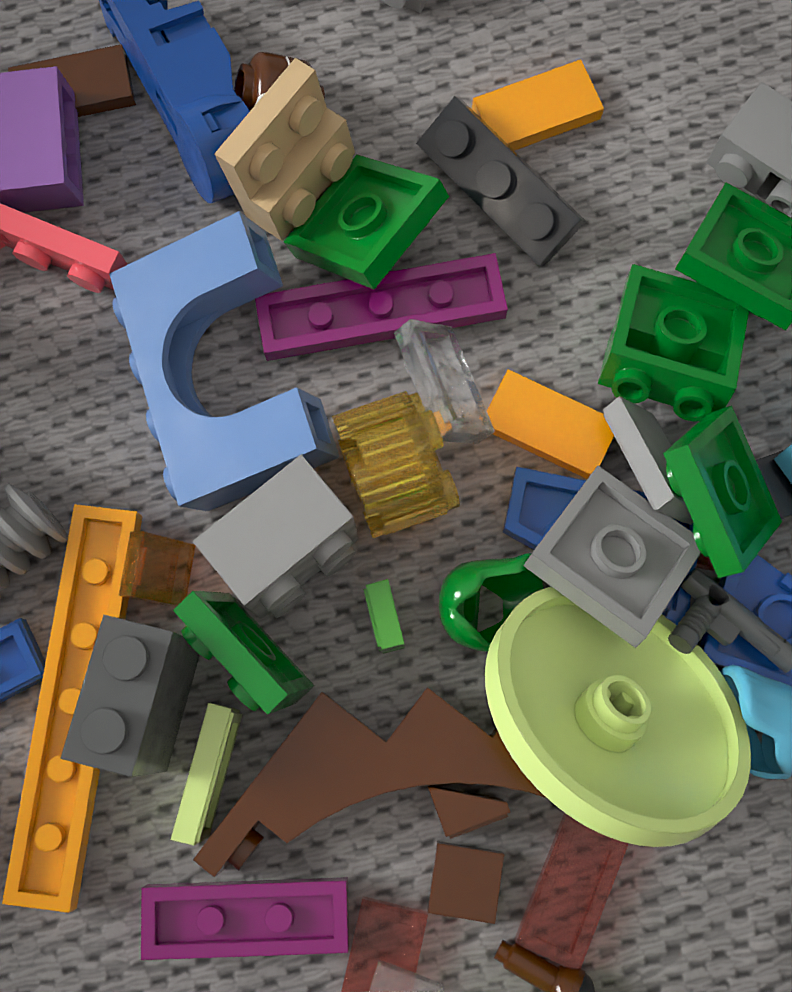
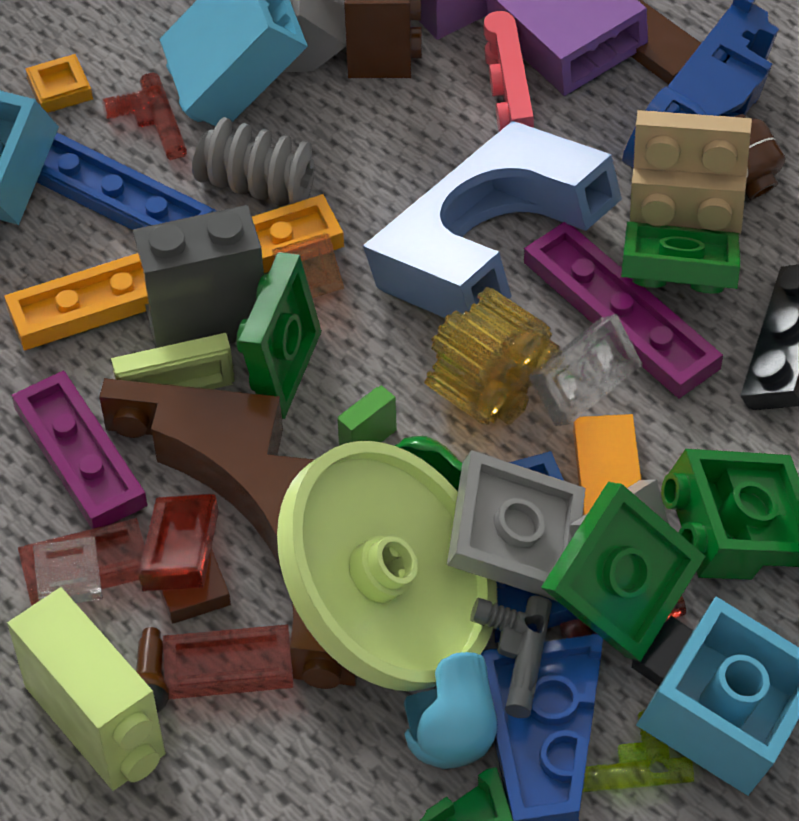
camera: 60 degrees right, 25 degrees down
light grey brick [192,455,359,619] -> none
reddish brown slope [427,785,511,839] -> none
none -> clear red tile [138,494,219,592]

